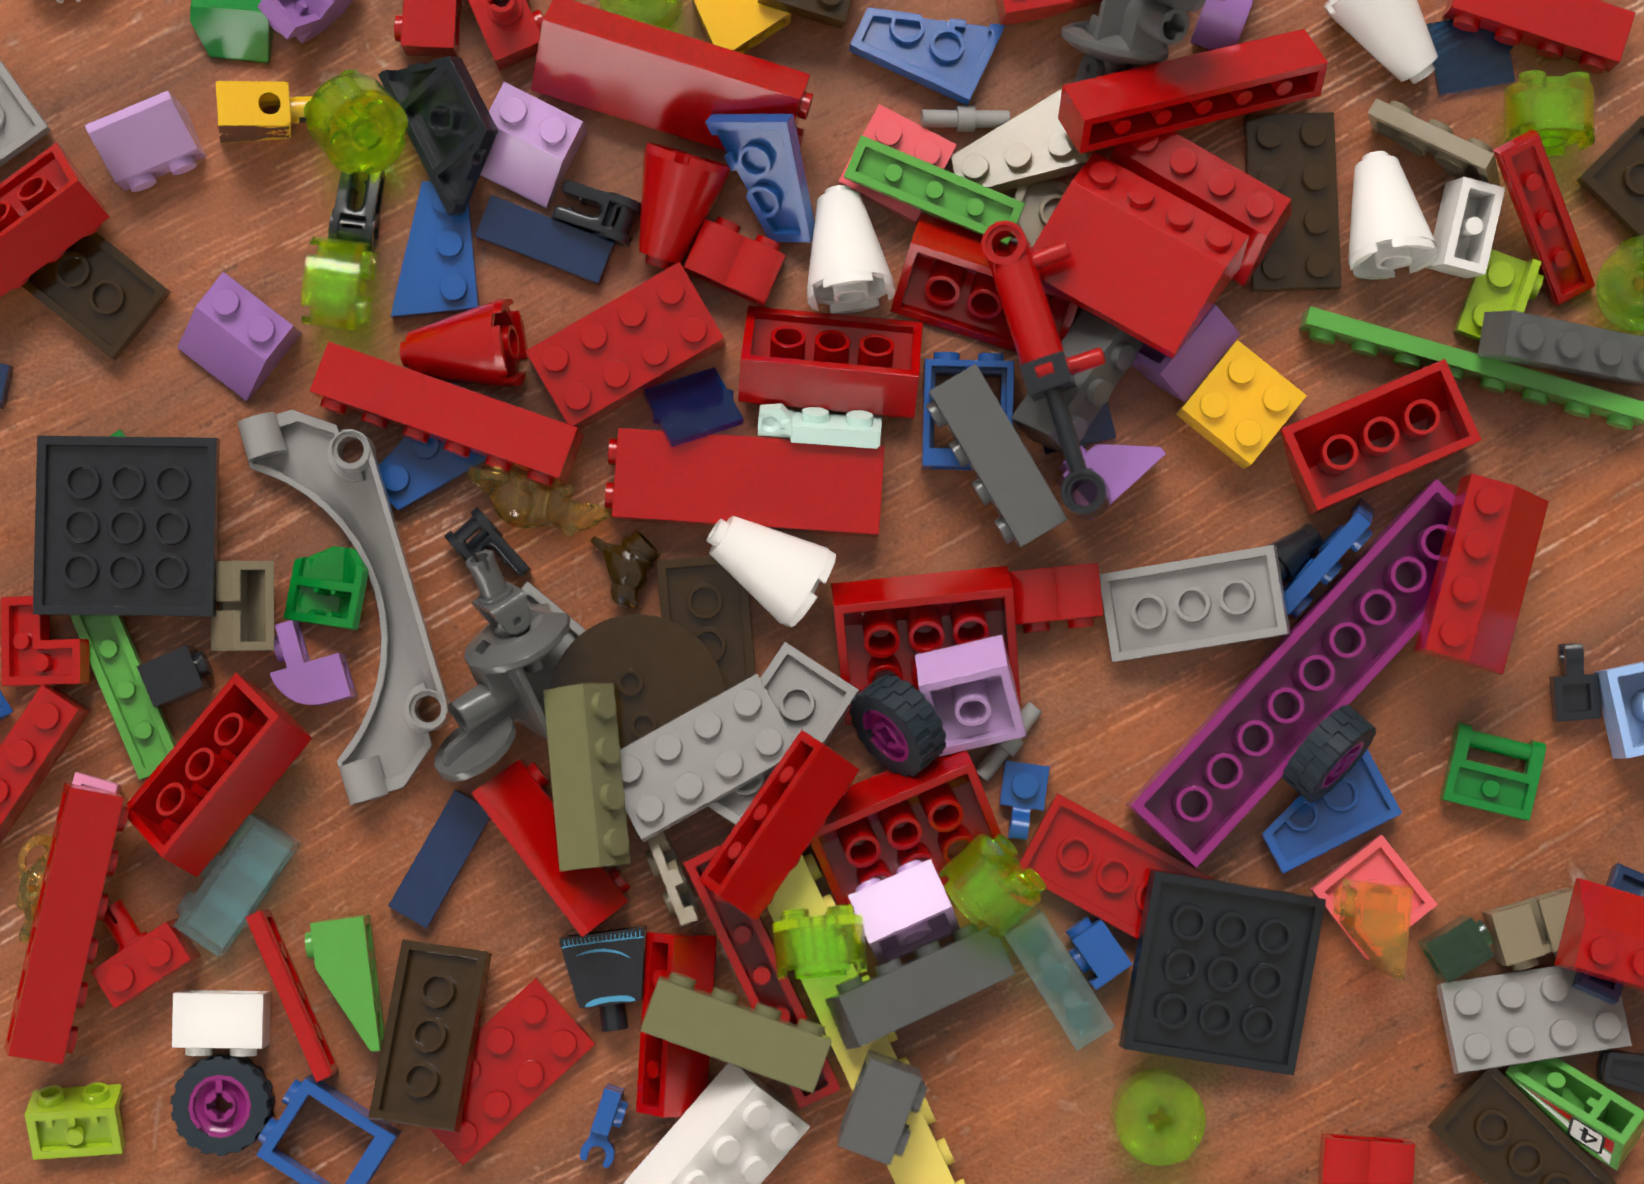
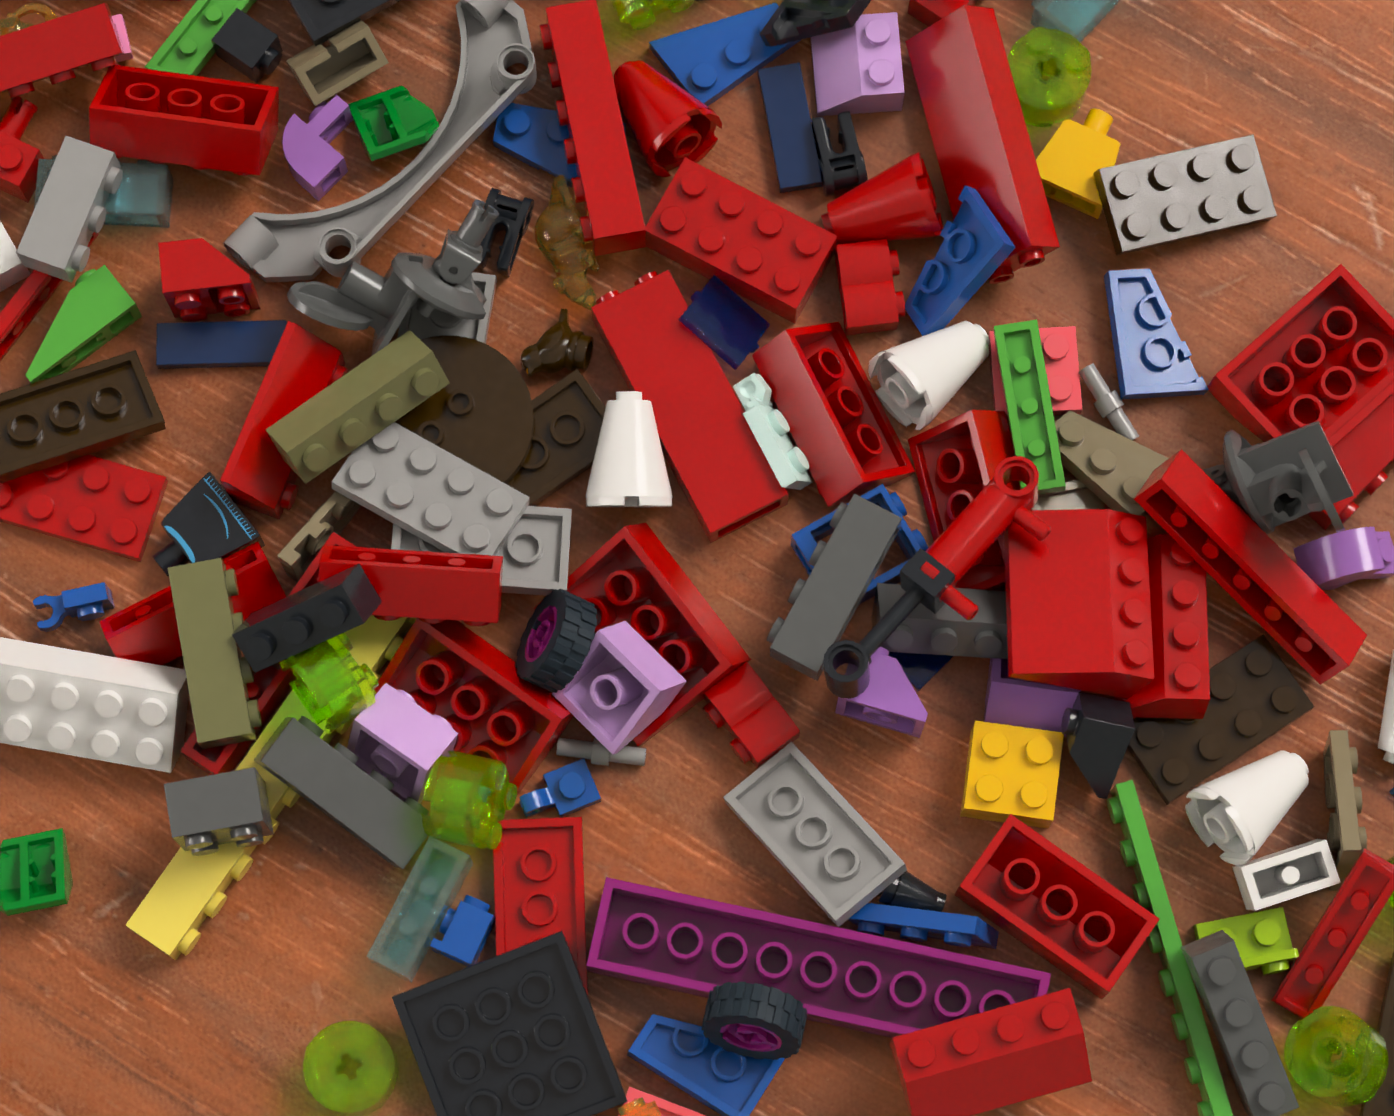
camera: 60 degrees right, 10 degrees down
none -> light grey brick [16,136,123,283]
none -> red slope [158,238,261,322]
none -> black brick [232,563,382,673]
none -> black slope [1061,692,1135,799]

